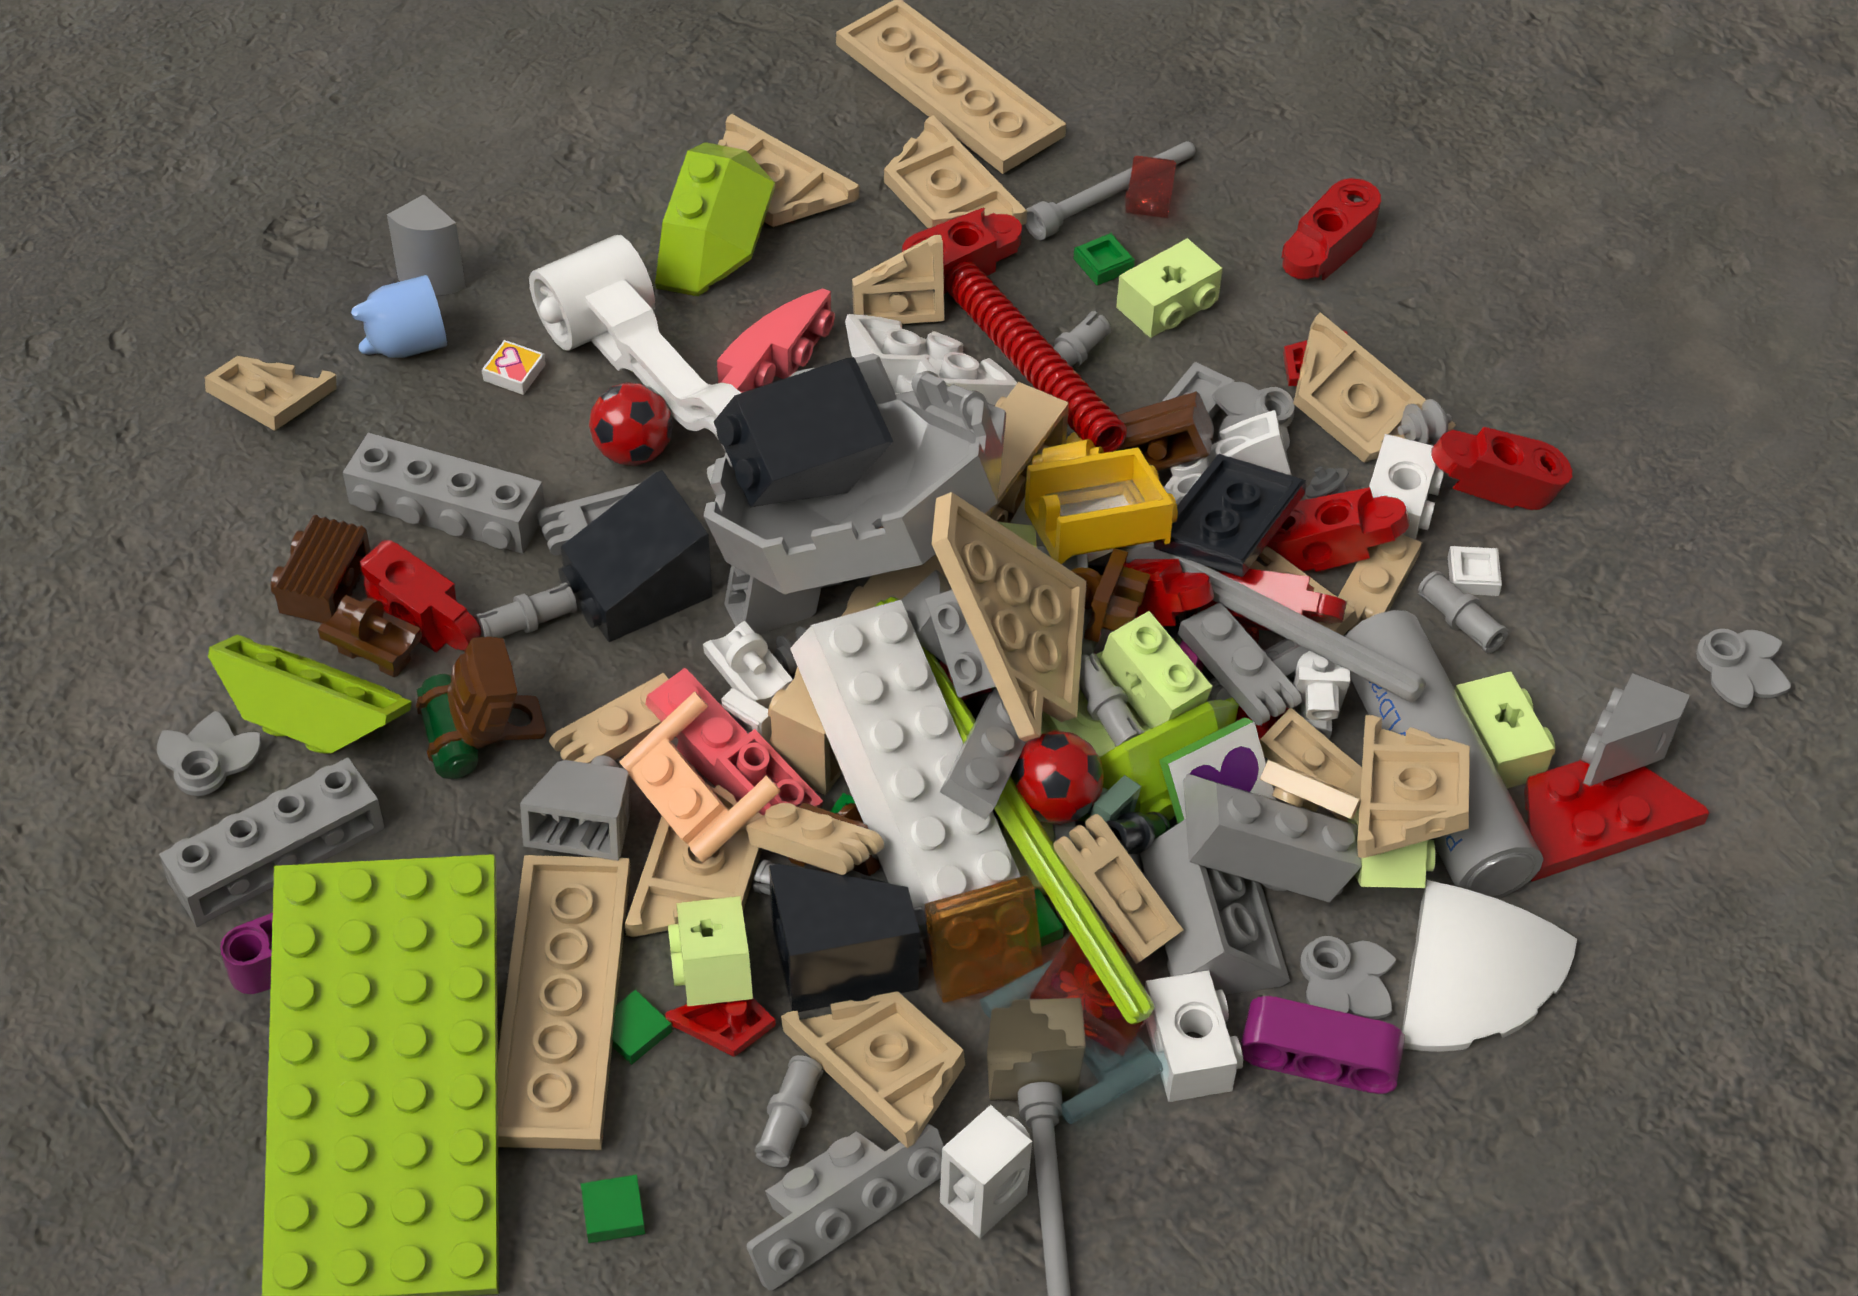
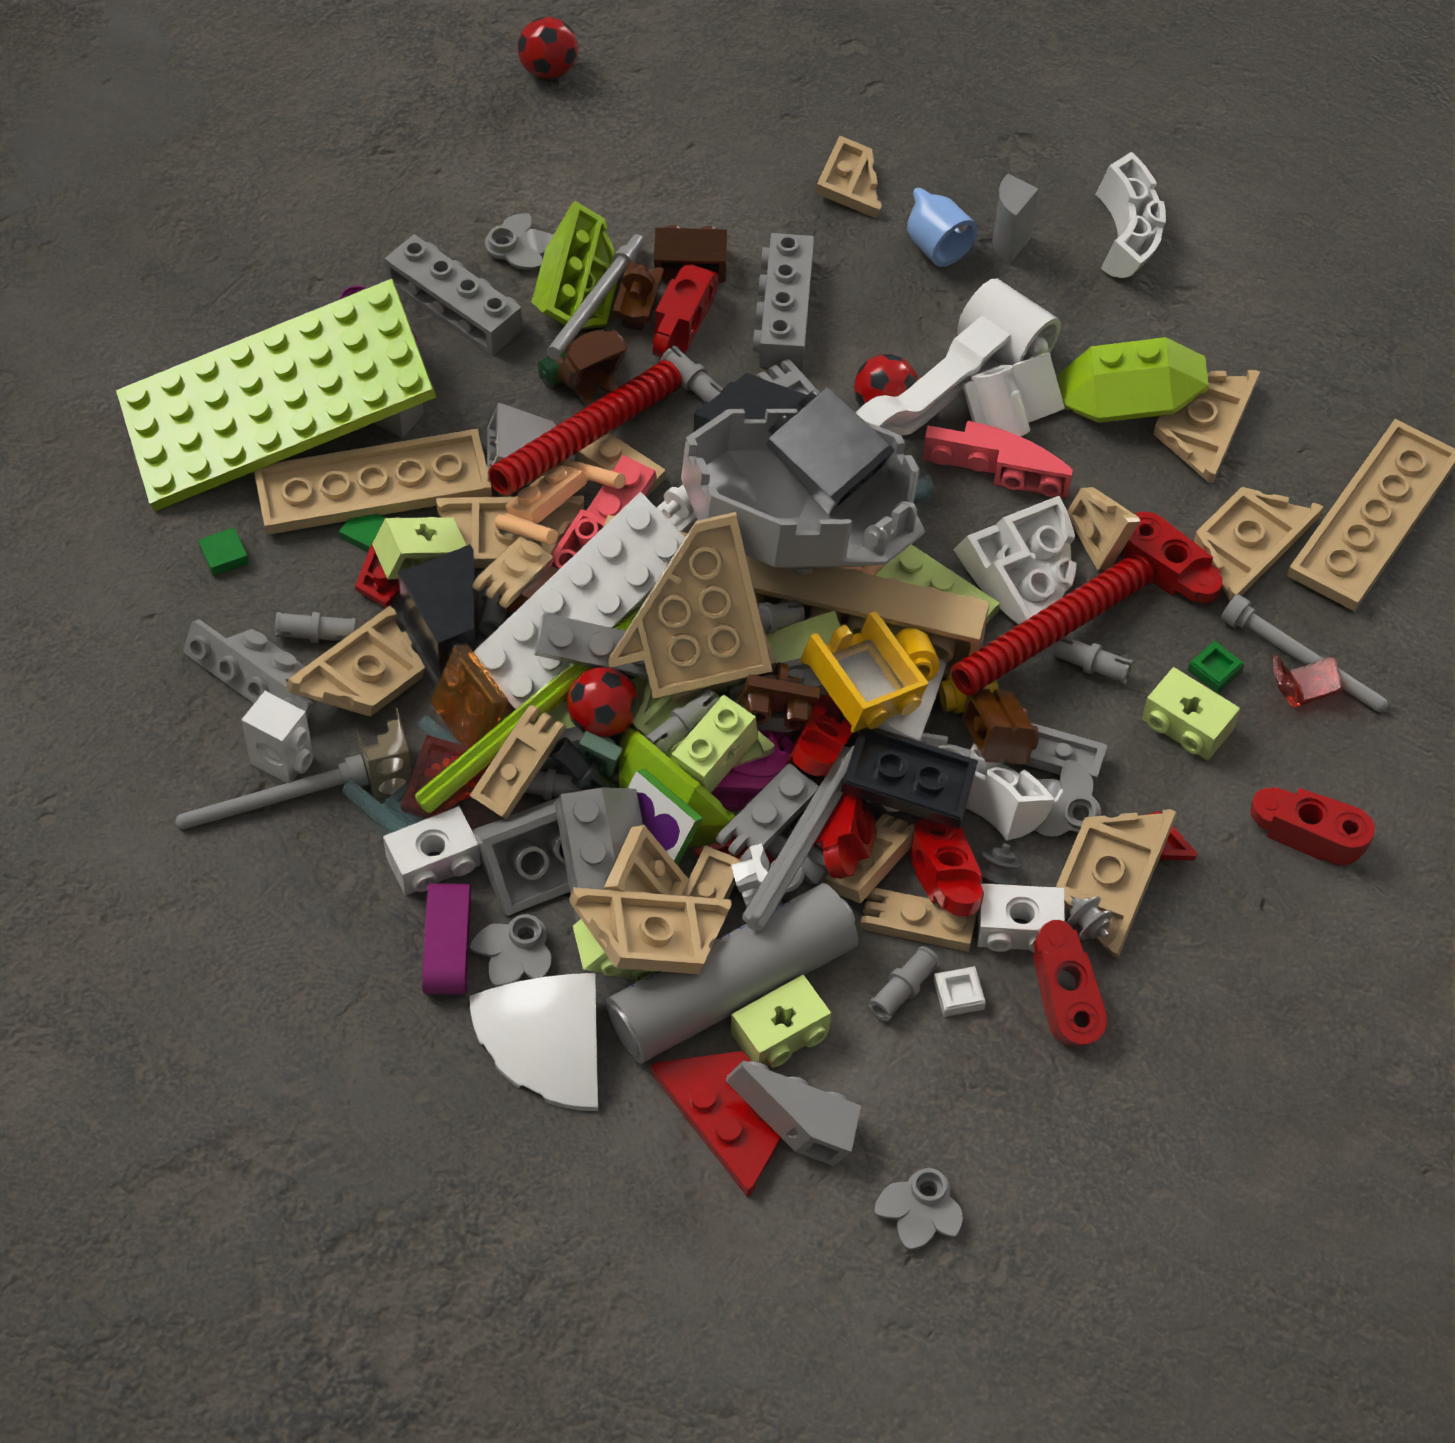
camera: 75 degrees right, 5 degrees up
tile [482,340,546,395] -> none
none -> red piece [488,360,682,496]
none -> light grey bar [547,234,645,360]
none -> white piece [962,352,1065,436]
none -> white brick [1095,152,1166,278]

